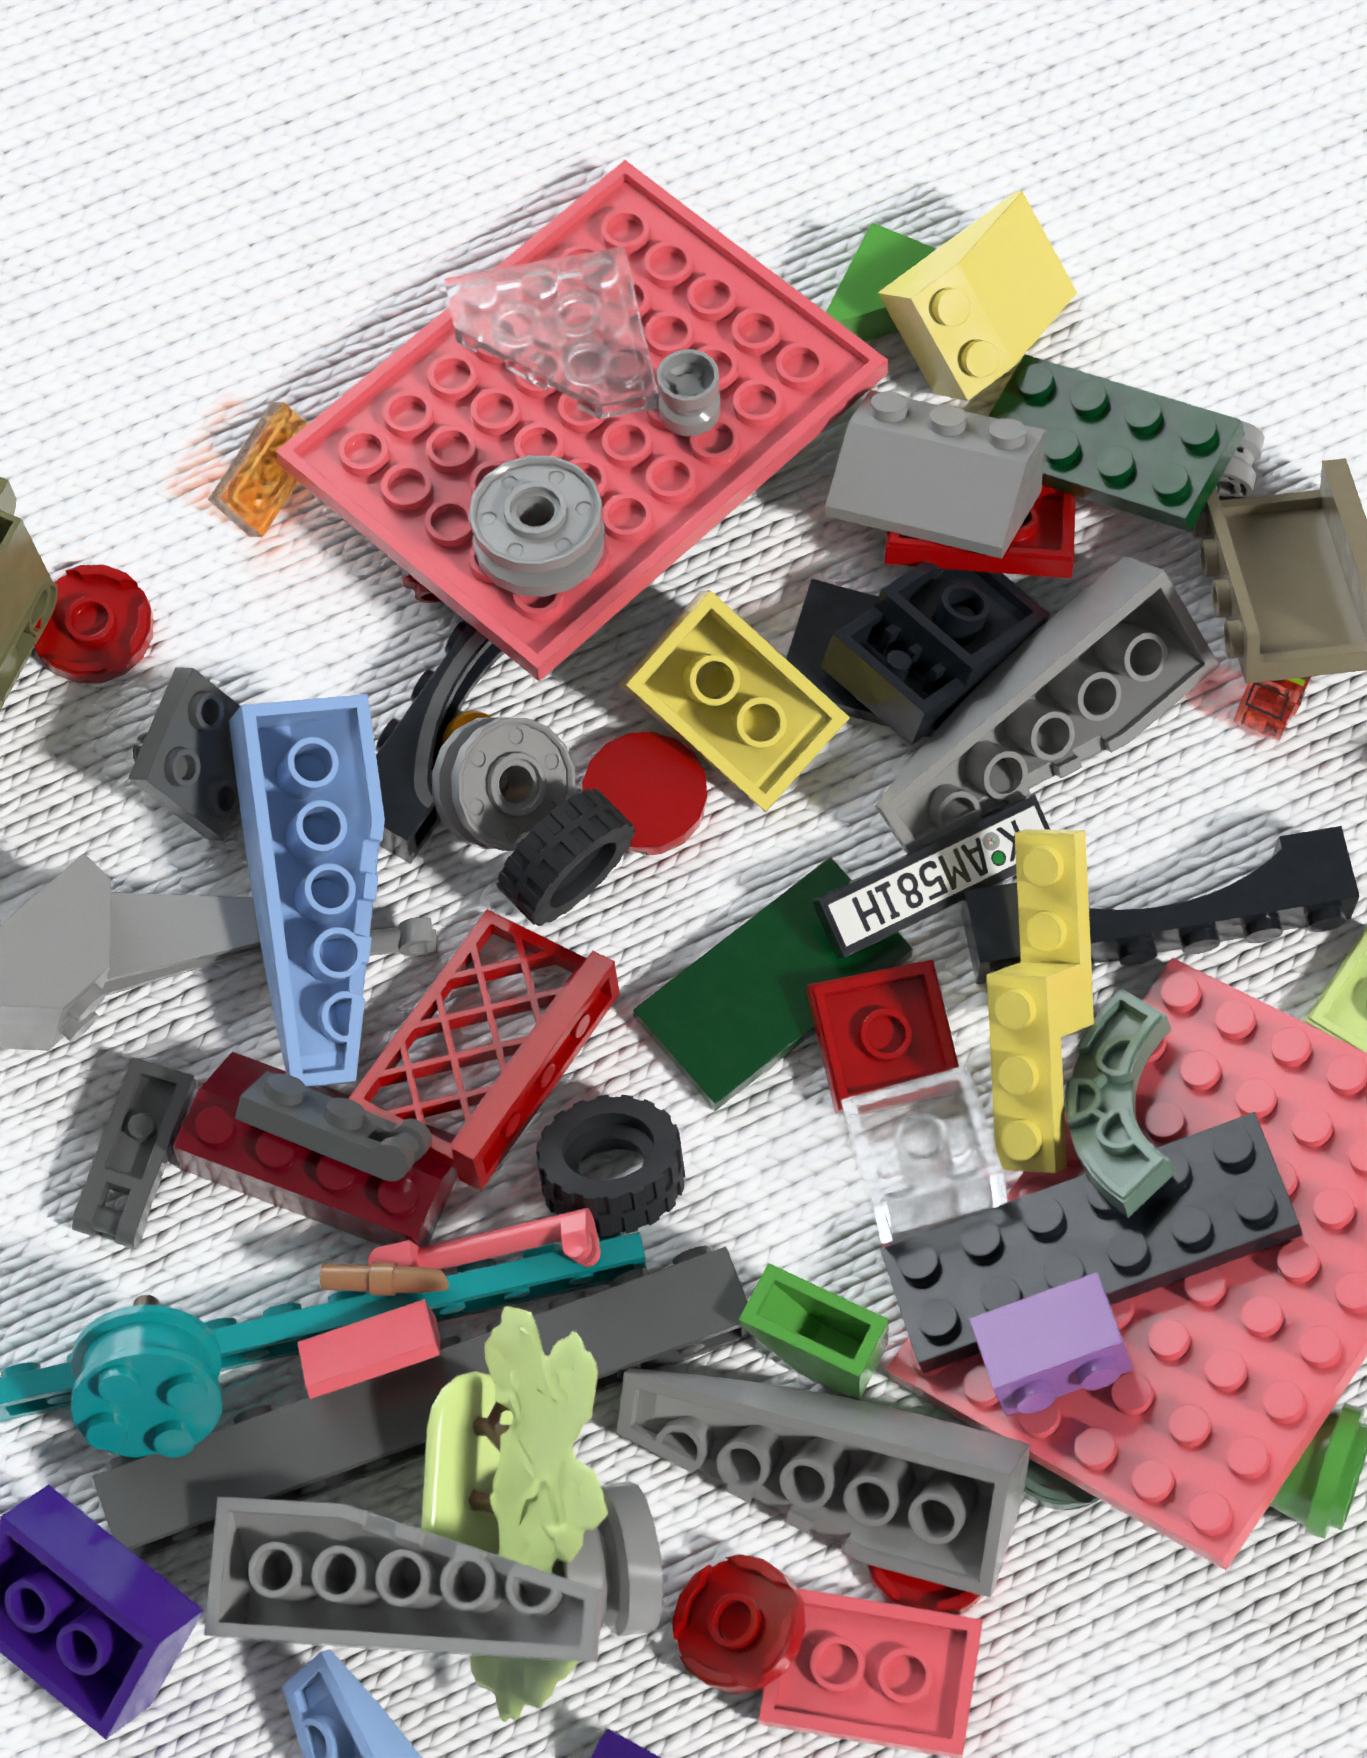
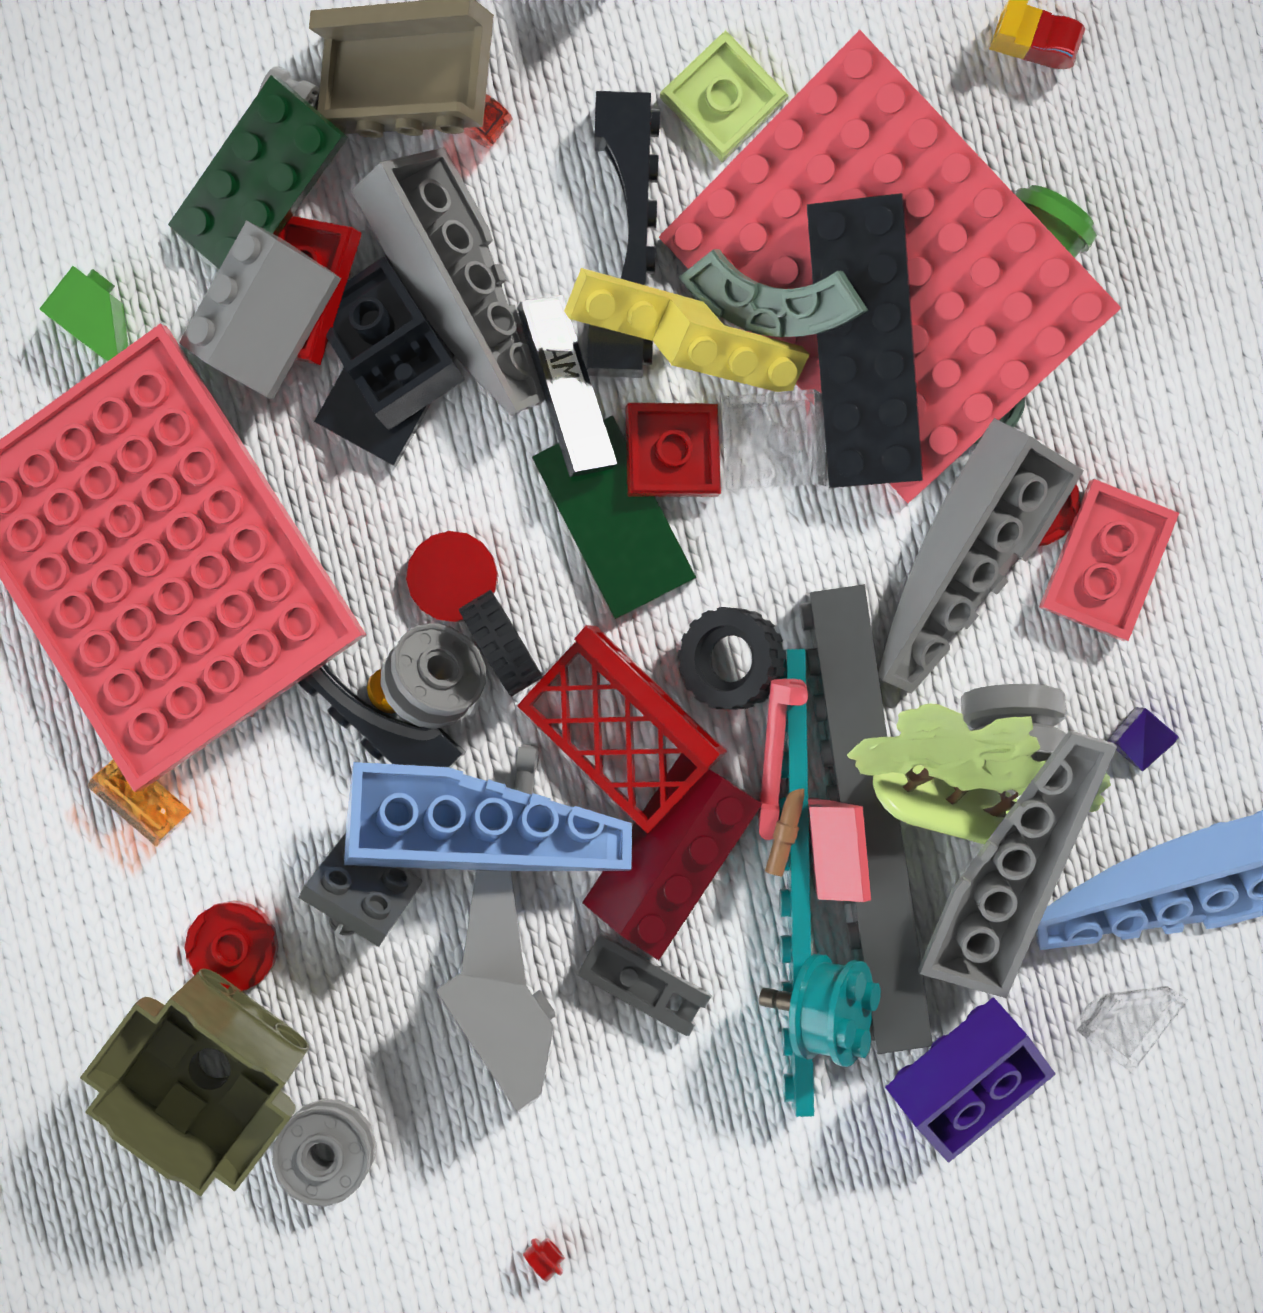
camera: 80 degrees left, 20 degrees up
dark grey plate [235,1071,432,1181] -> none
clear plate [444,246,659,419] -> none
light grey wheel [469,455,606,597] -> none
light yellow slope [618,590,850,812] -> none
light grey wheel [657,349,721,436] -> none
red tile [672,1554,806,1694] -> none
bright green slope [739,1263,889,1400] -> none
light yellow slope [878,191,1077,401] -> none
brick [969,1272,1134,1416] -> none

